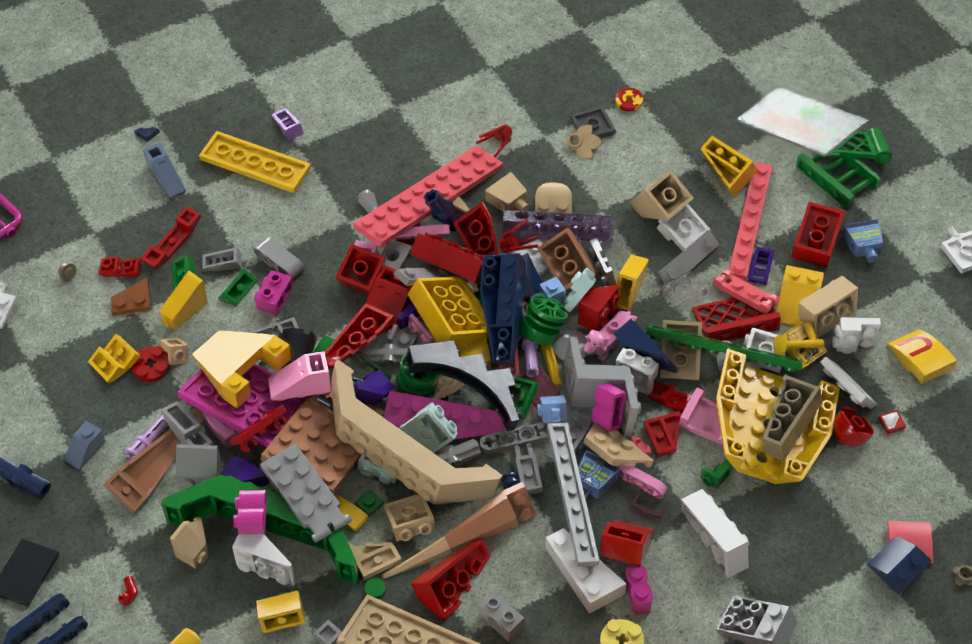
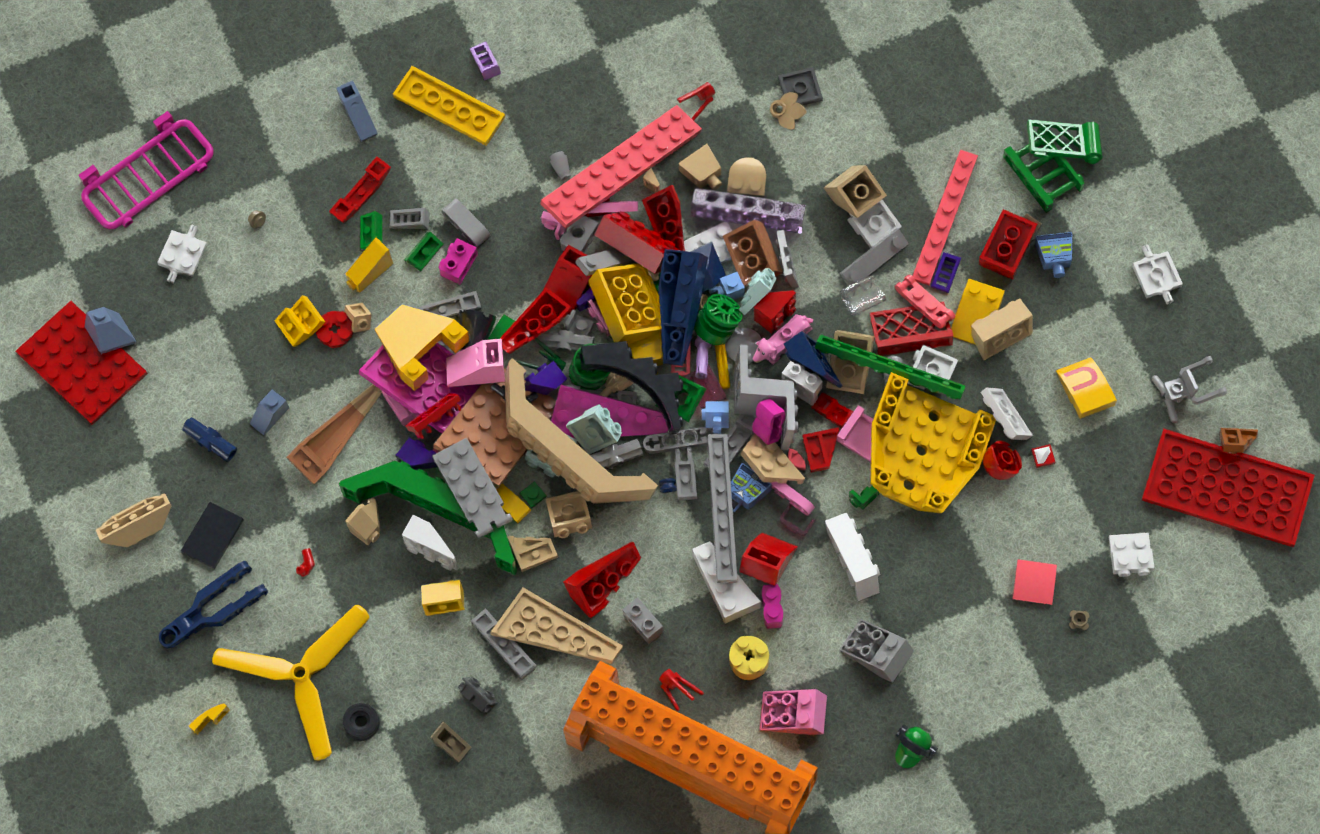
camera: 10 degrees right, 15 degrees up
red slope [99,256,141,277] -> none
dark orange wing [111,278,151,316] -> none
lavender pin [125,415,169,459] -> none
dark blue tile [134,127,160,142] -> none
light grey slope [161,401,213,446] -> none
light grey slope [176,444,222,488] -> none
dark pink brick [234,490,267,534] -> none
red slope [336,244,386,295] -> none
green tile [364,578,386,599] -> none
nougat plate [382,482,536,579] -> none
dark blue piece [423,189,460,232] -> none
red plant [499,218,539,253] -> none
piece [615,87,643,112] -> none
yellow slope [617,254,649,311] -> none
yellow wedge [701,136,757,197] -> none
clear piece [736,87,869,157] -> none
dark tan wedge [763,375,822,461] -> none
yellow piece [773,322,824,356] -> none
tile [782,320,827,369] -> none
white plate [832,317,881,354] -> none
dark blue slope [867,536,932,594] -> none

